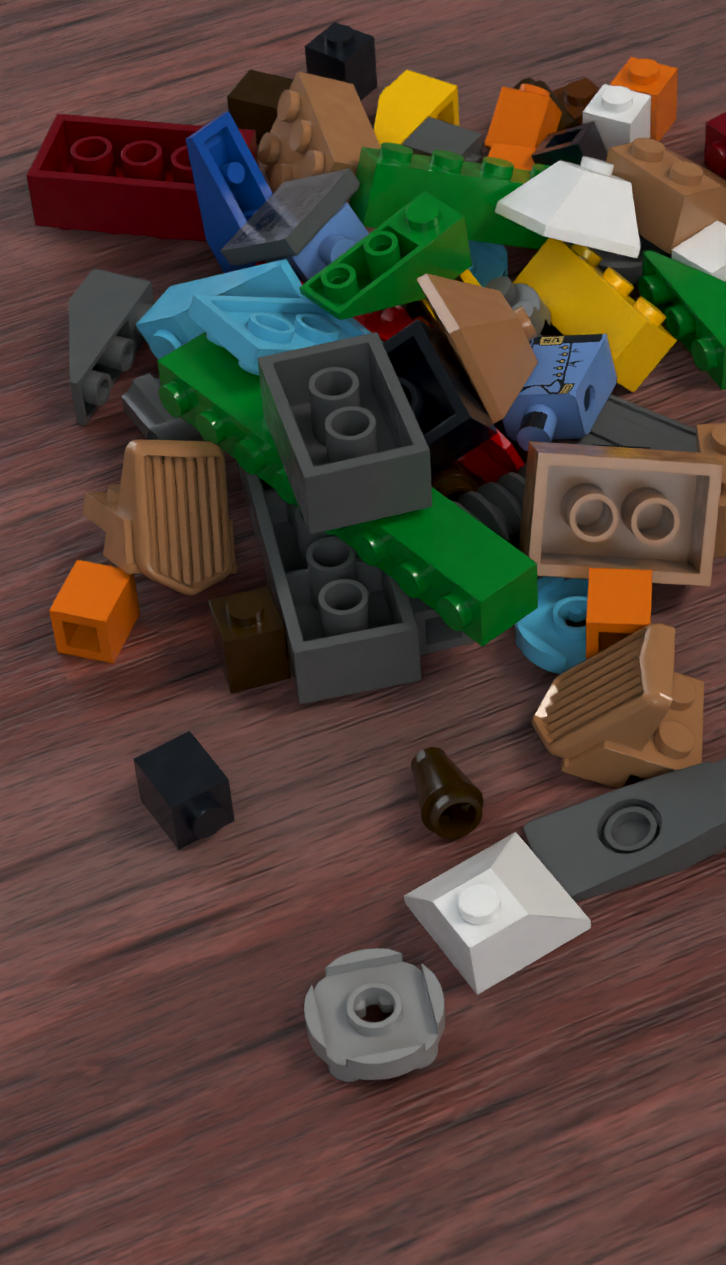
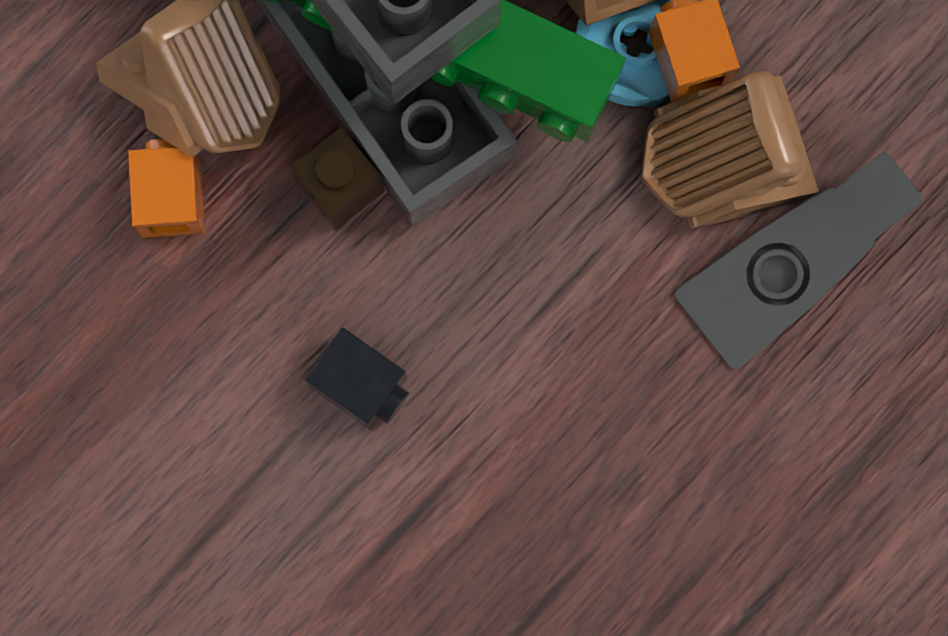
camera: 30 degrees left, 35 degrees up
light grey plate [304,948,445,1082] -> none
white slope [404,832,591,995] -> none
dark brown cone [411,747,484,839] -> none

